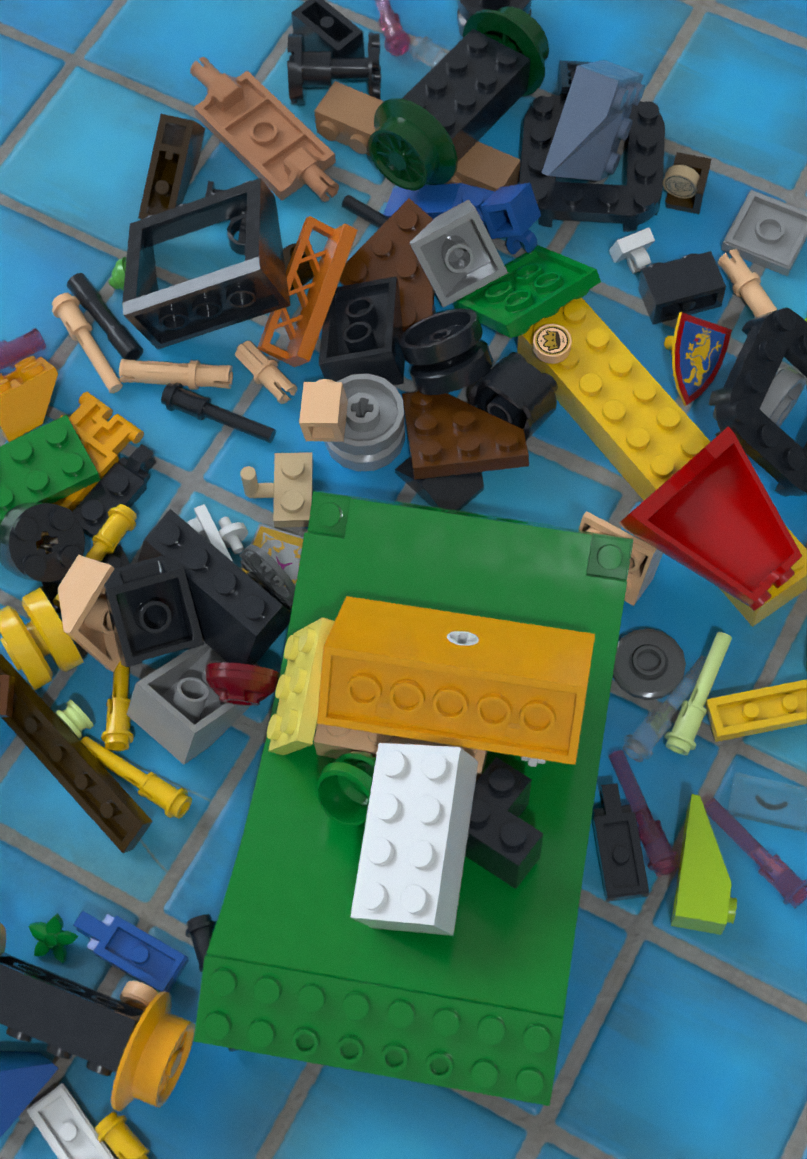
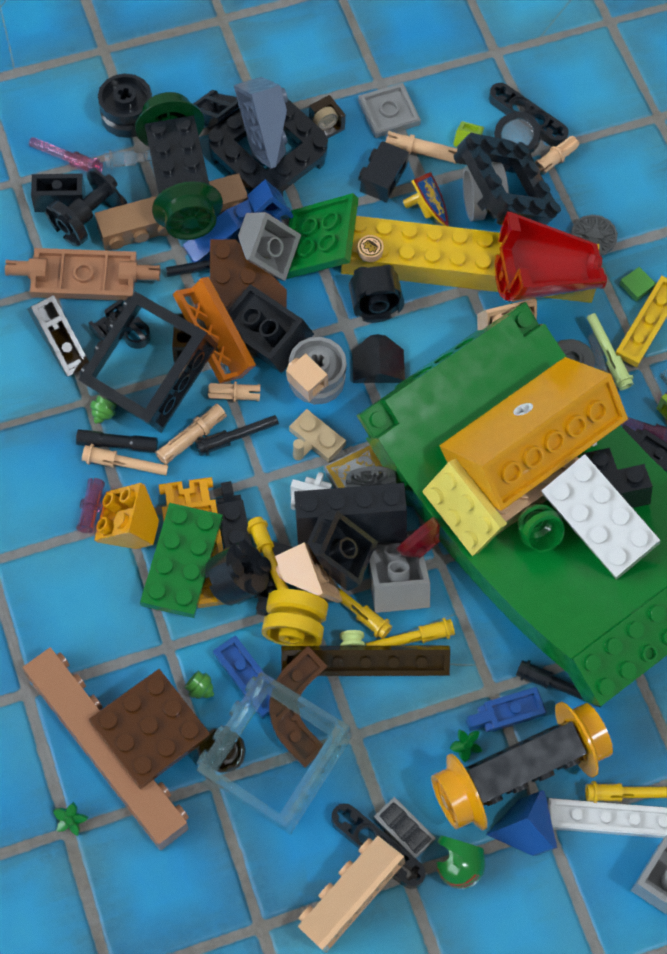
camera: 55 degrees left, 0 degrees up
light nougat tile [120,981,159,1011] -> none
black wheel [399,309,493,395] -> none
reddish brown plate [402,391,529,480] -> none
white tile [609,228,655,274] -> none

